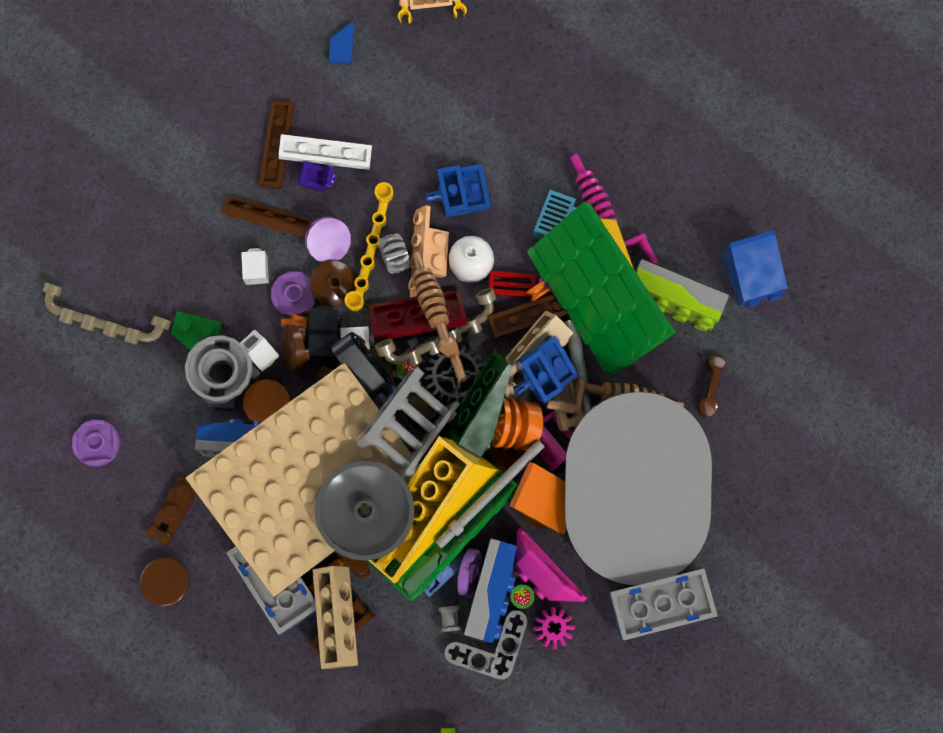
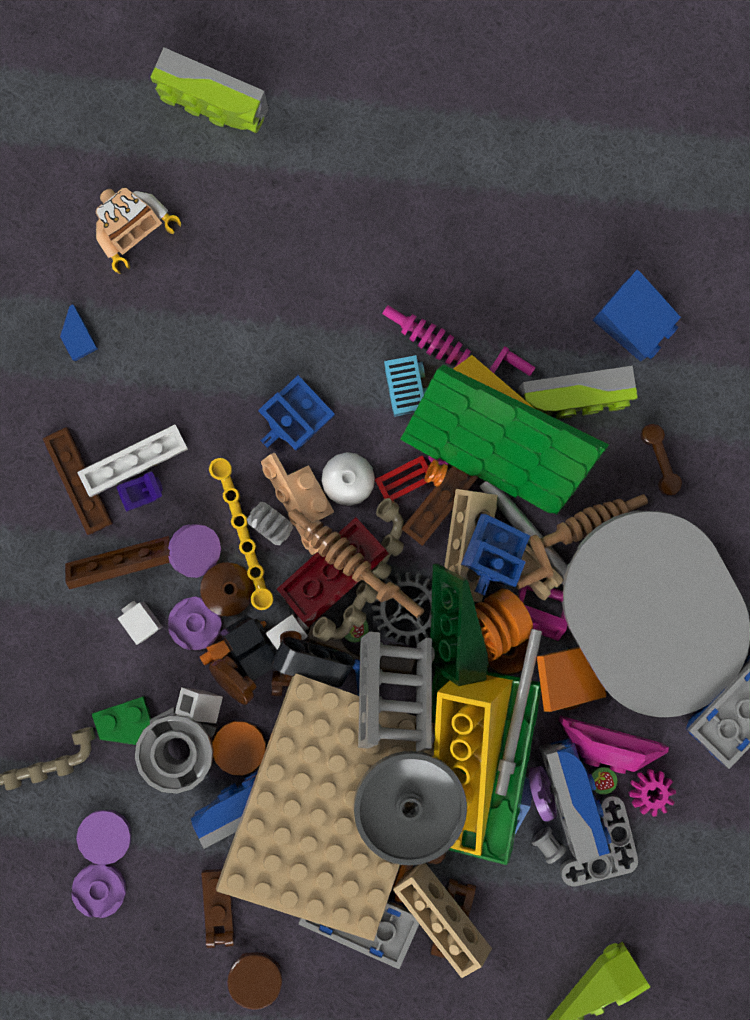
camera: 35 degrees left, 10 degrees up
none -> medium lavender tile [76,810,132,865]

